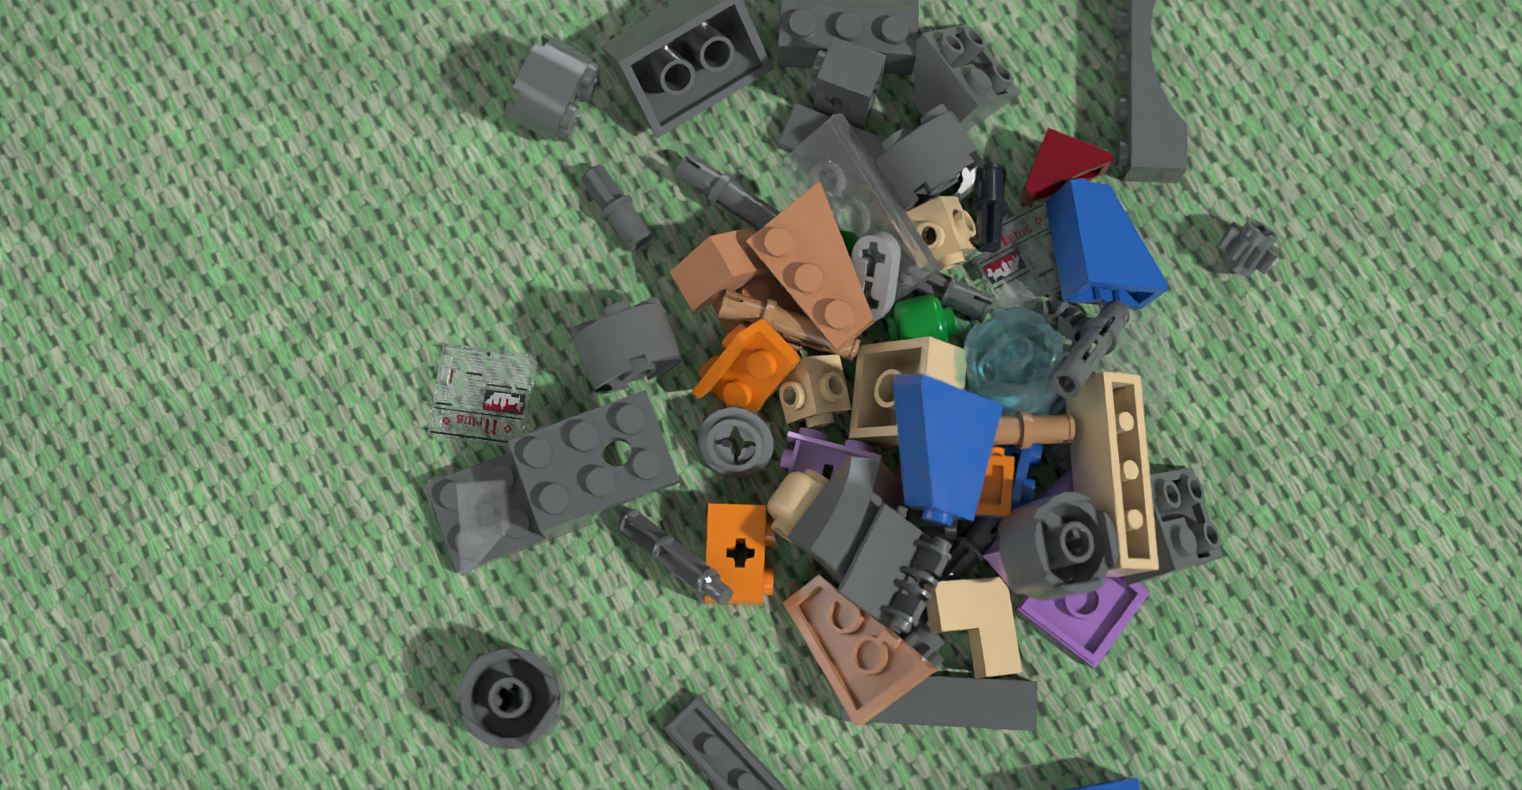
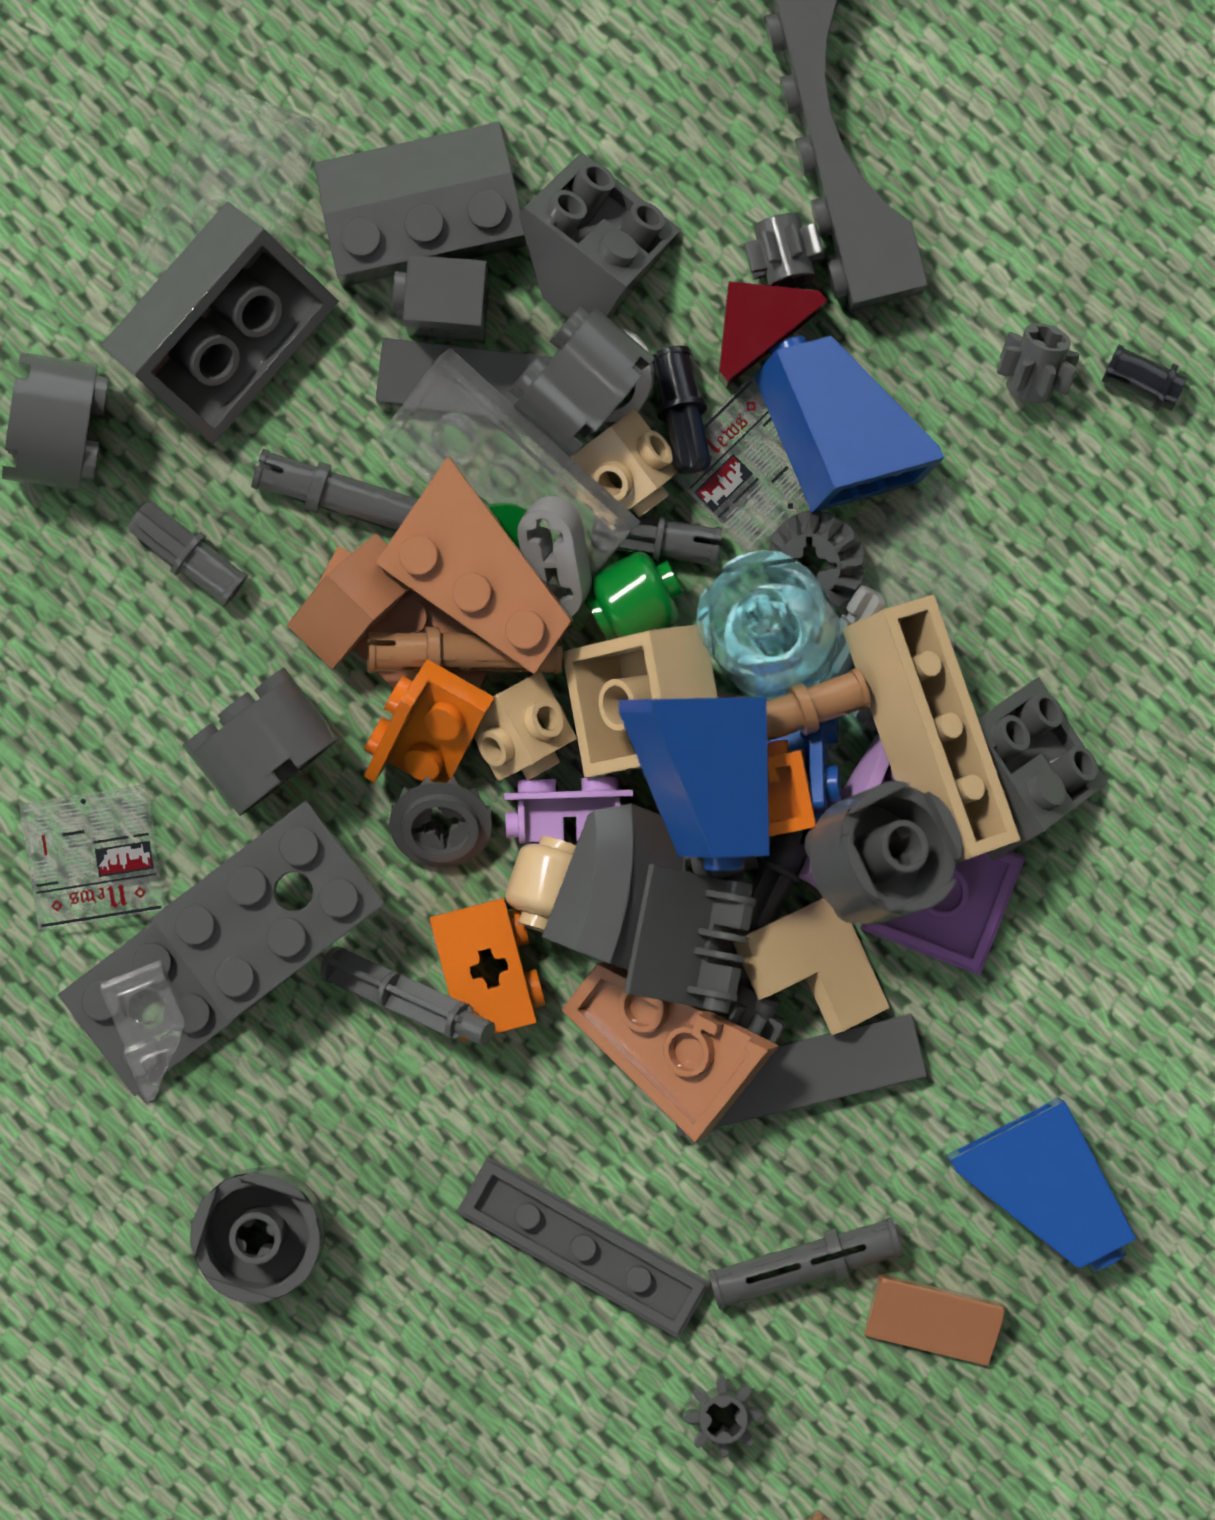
camera: 15 degrees left, 10 degrees up
dark grey pin [1051,301,1130,398] -> none
none -> dark grey gear [744,213,826,288]
none -> black pin [1102,344,1188,412]

